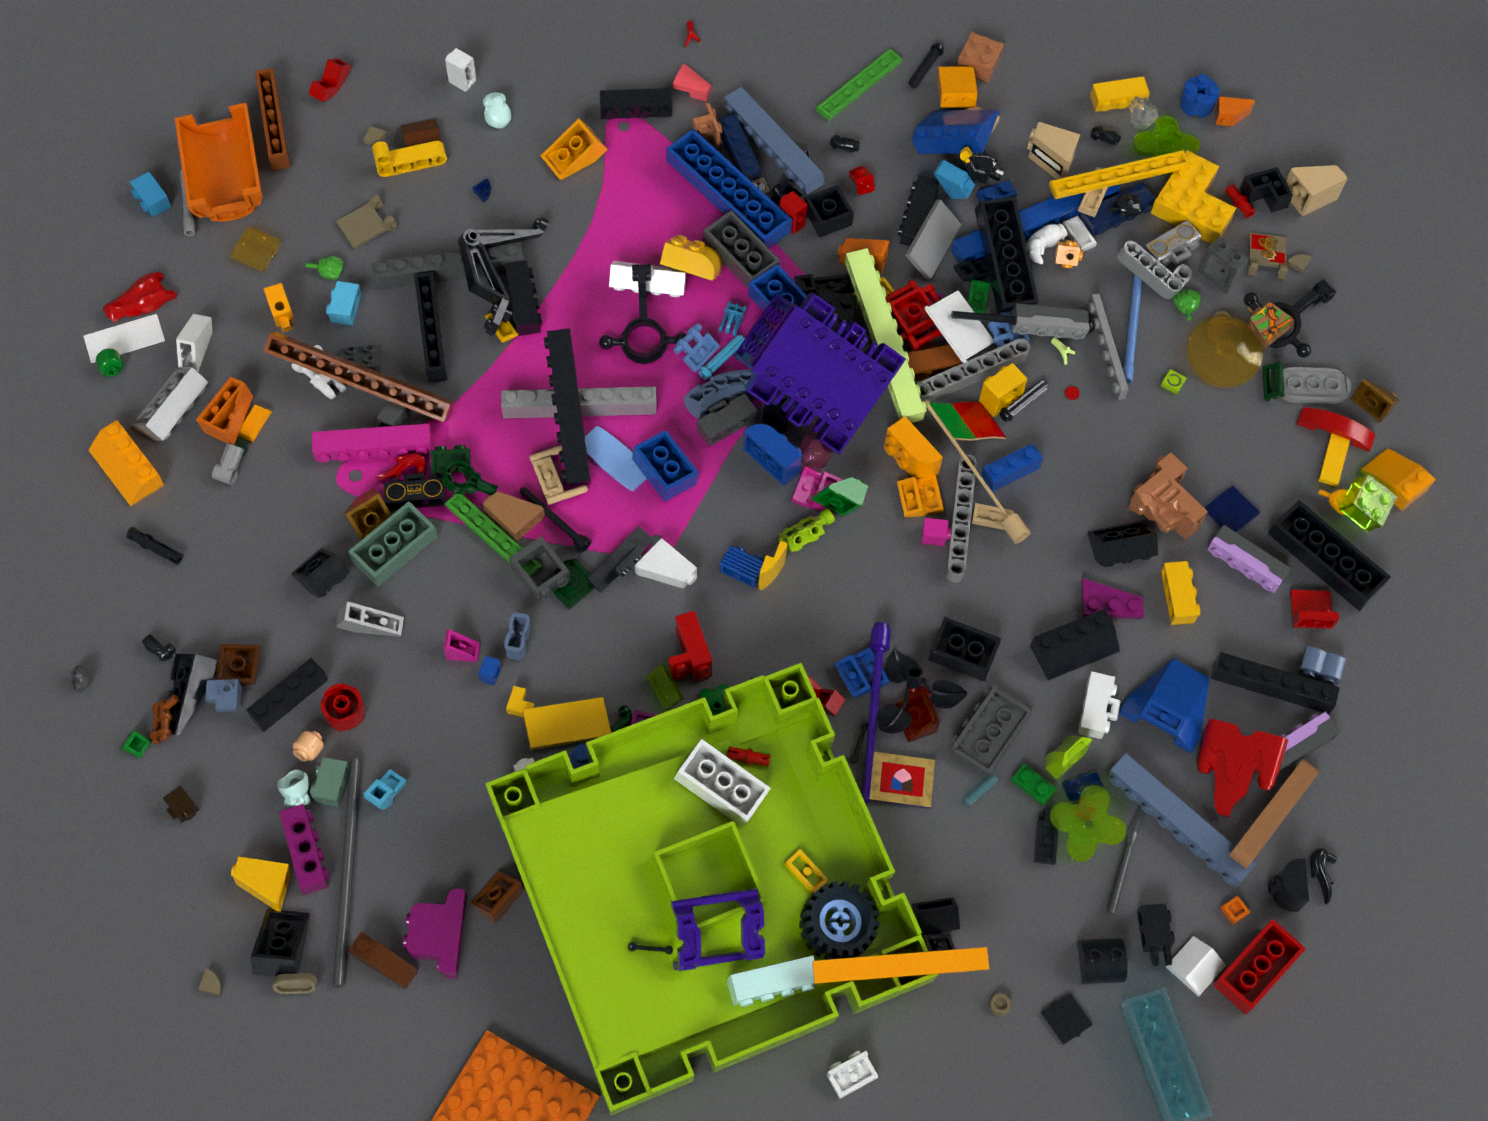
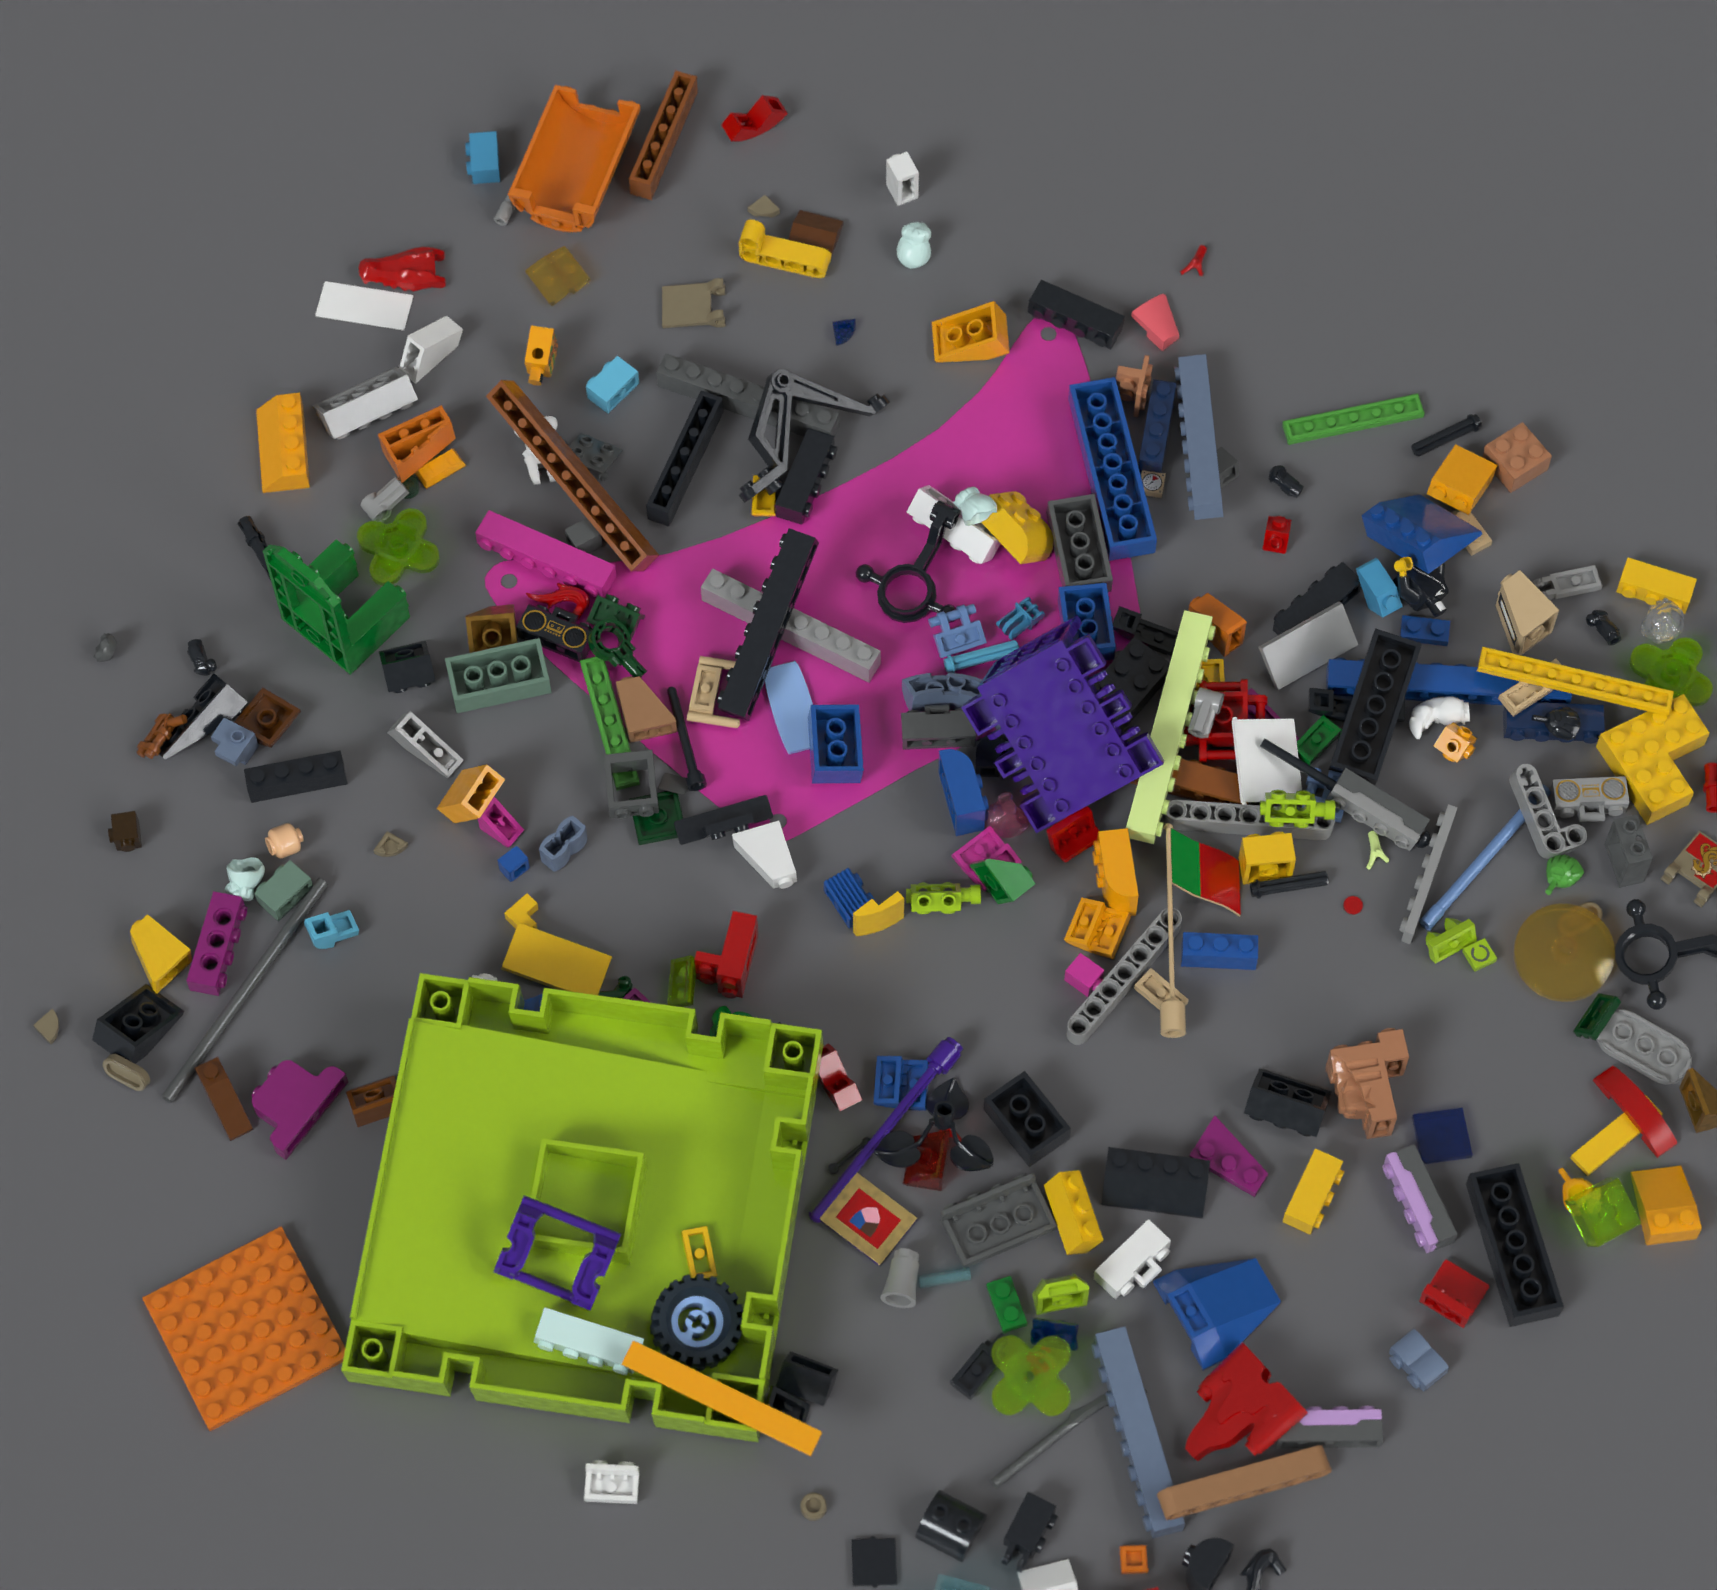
camera: 35 degrees right, 0 degrees up
green head [96,348,124,377] -> none
green slope [120,730,152,759] -> none
bright green piece [305,256,343,280] -> none
red brick [320,683,365,731] -> none
black hinge [628,942,673,954] -> none
white brick [674,739,771,828] -> none
red pin [727,746,770,767] -> none
black bracket [770,181,802,201] -> none
red brick [779,191,807,234] -> none
black brick [805,185,854,238] -> none
white tile [1062,215,1097,252] -> none
black brick [1211,652,1340,714] -> none
torso [1247,302,1294,349] -> none
none -> green bracket [263,539,410,675]
none -> clear neon green plant [357,508,440,586]
none -> dark tan tile [374,831,408,857]
none -> light orange brick [437,764,505,823]
none -> light grey plant [880,1248,919,1308]
none -> light aqua hair [953,487,997,526]
none -> yellow brick [1044,1170,1103,1255]
none -> red bracket [1046,806,1100,862]
none -> light grey piece [1188,687,1224,739]
none -> lime brick [1260,790,1335,828]
none -> lime tile [1426,918,1477,964]
none -> light grey hinge [1532,565,1602,600]

